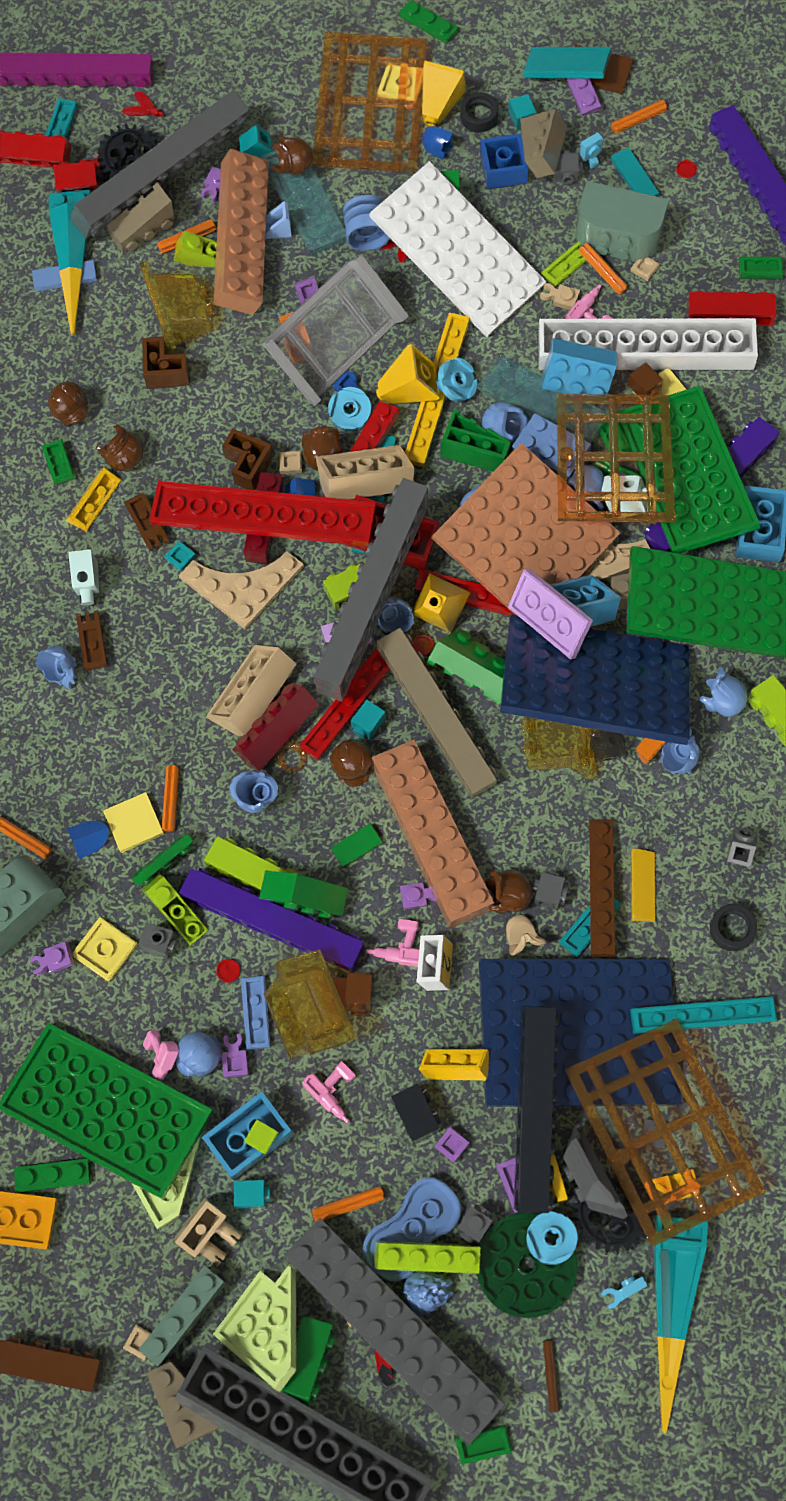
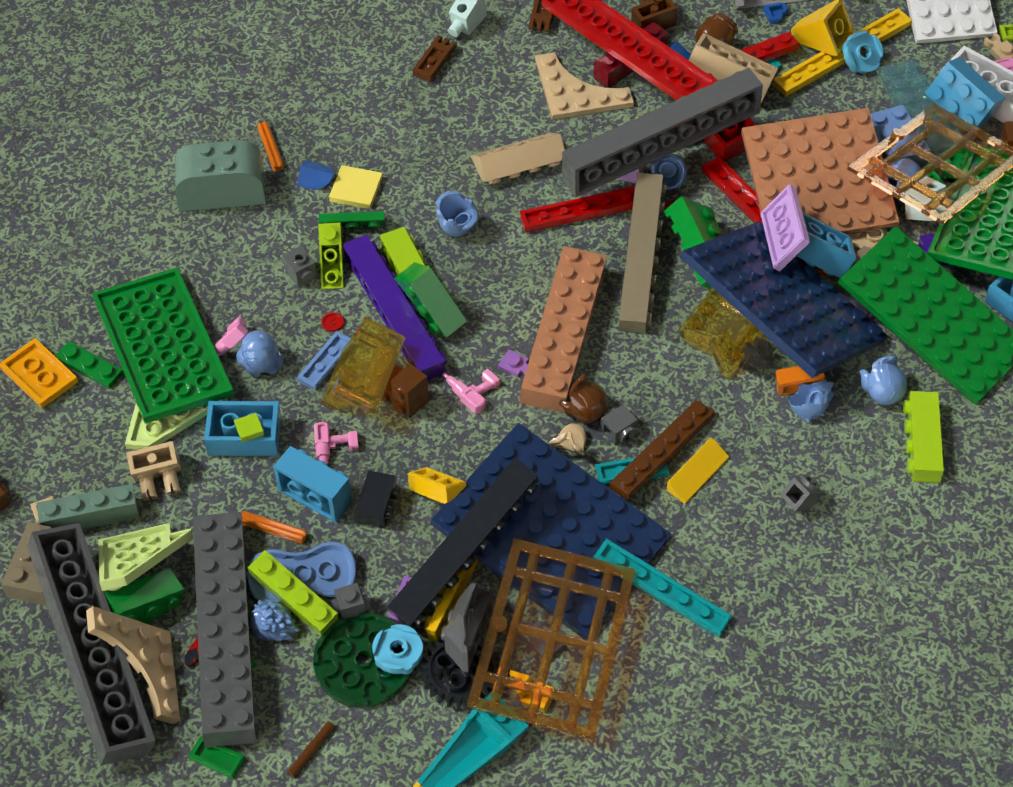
camera: 35 degrees right, 15 degrees down
medium lavender plate [30,941,75,975] -> none
medium blue hair [36,644,77,689] -> none
light yellow tile [72,917,138,982] -> none
orange axle [162,765,179,832] -> none
teal tile [164,541,196,572] -> none
medium lavender plate [222,1034,249,1079] -> none
dark red brick [232,683,319,771] -> none
teal brick [234,1180,271,1209] -> none
clear orange piece [275,740,305,773] -> none
tan tile [279,451,302,474] -> none
medium azure plate [328,387,372,431] -> none
reddish brown hair [330,739,372,787] -> none
green tile [331,823,383,868] -> none
teal brick [351,700,386,740] -> none
yellow slope [412,573,470,633] -> none
white brick [417,935,453,991] -> none
medium lavender plate [434,1127,469,1163] -> none
green wedge [440,408,511,472] -> none
medium blue hair [482,402,528,443] -> none
medium azure plate [600,1275,647,1309] -> none
black tyre [710,904,757,951] -> none
none -> tan plate [86,606,180,724]
none -> dark azure brick [273,446,352,523]

